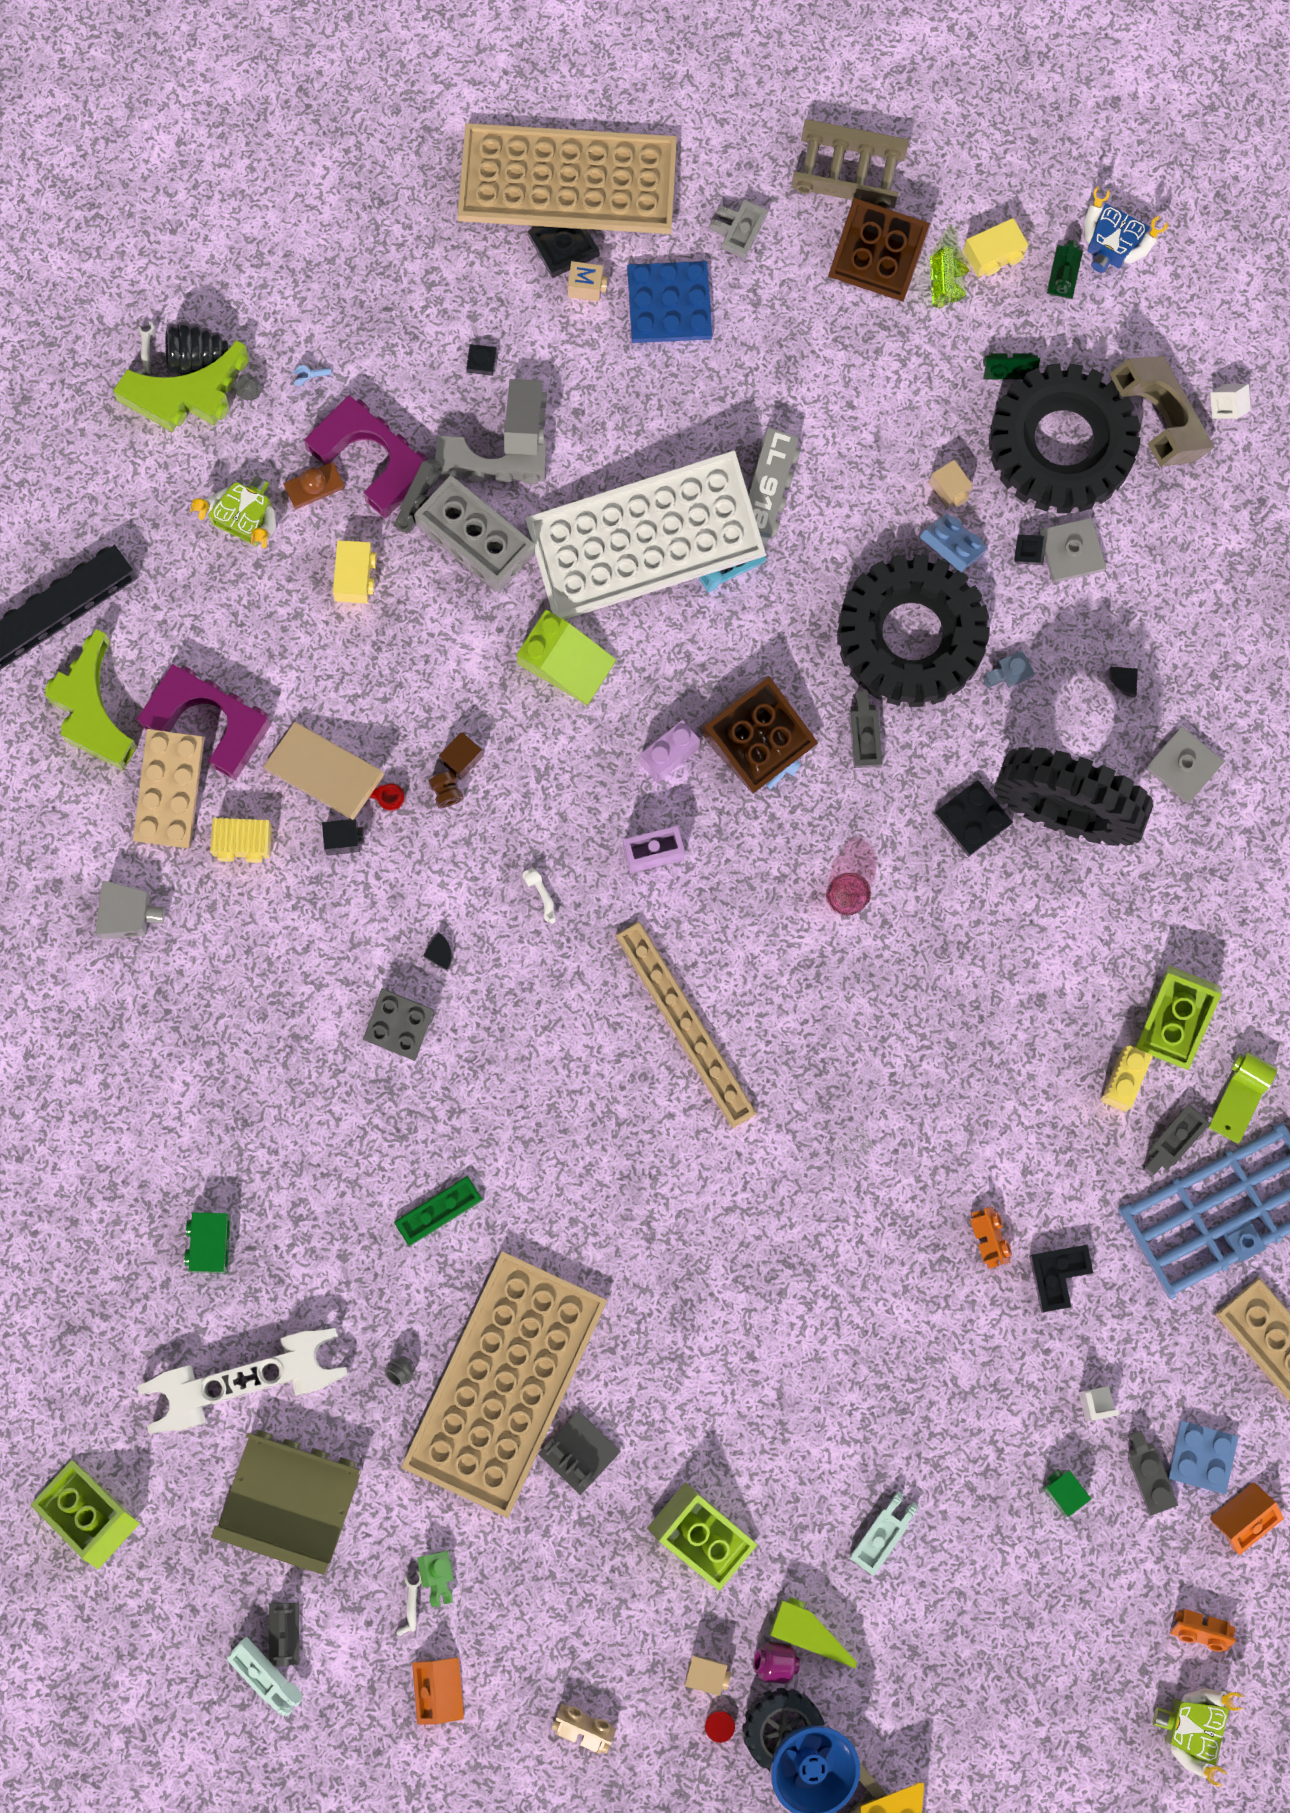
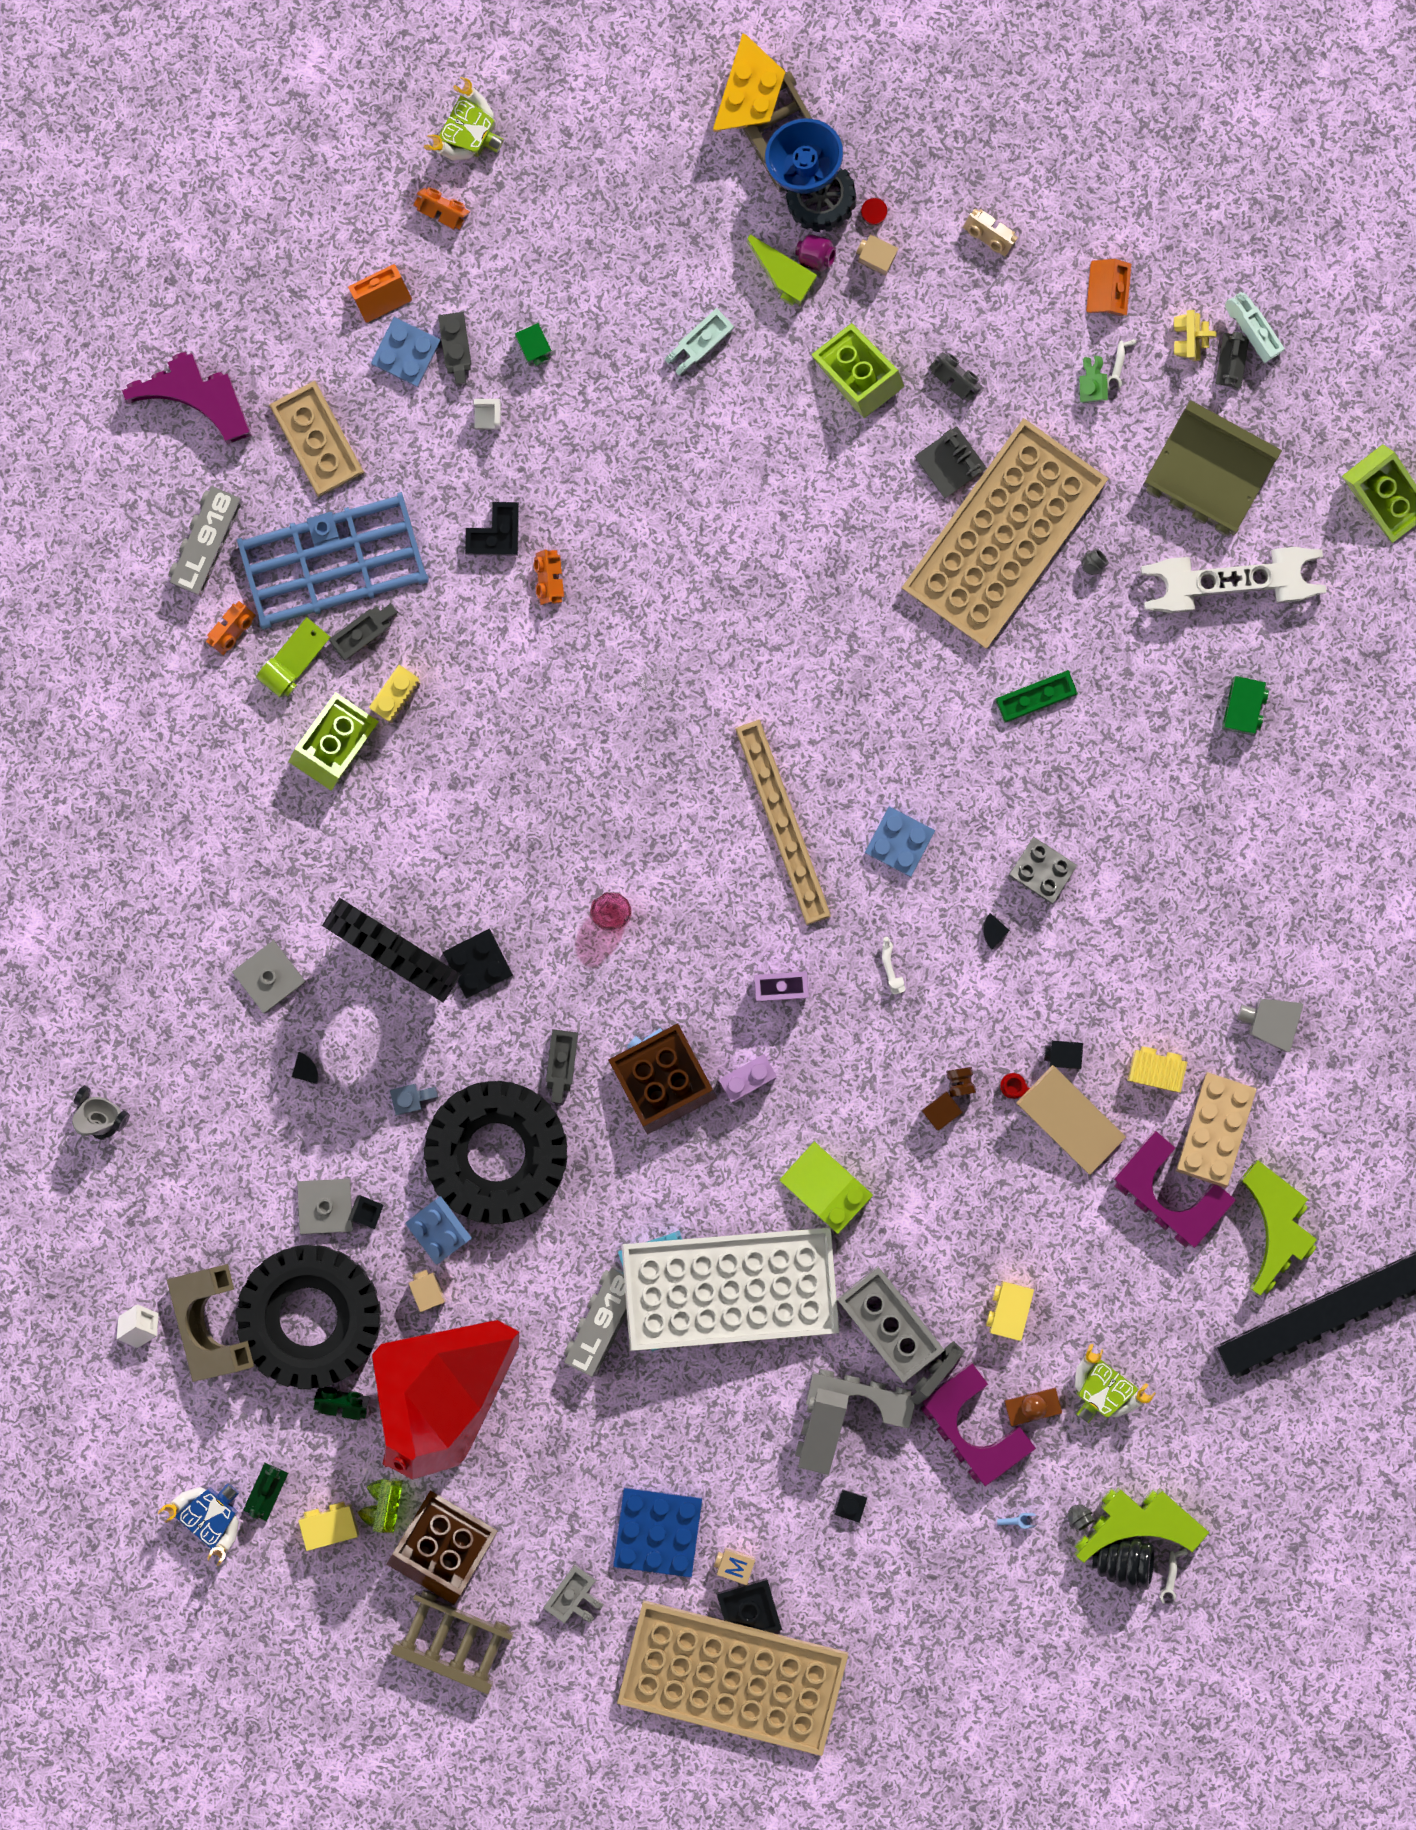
camera: 165 degrees left, 10 degrees up
none -> red panel [372,1320,520,1480]
none -> medium blue plate [864,806,935,877]
none -> dark grey hinge [929,352,982,402]
none -> light yellow hips [1174,310,1217,361]

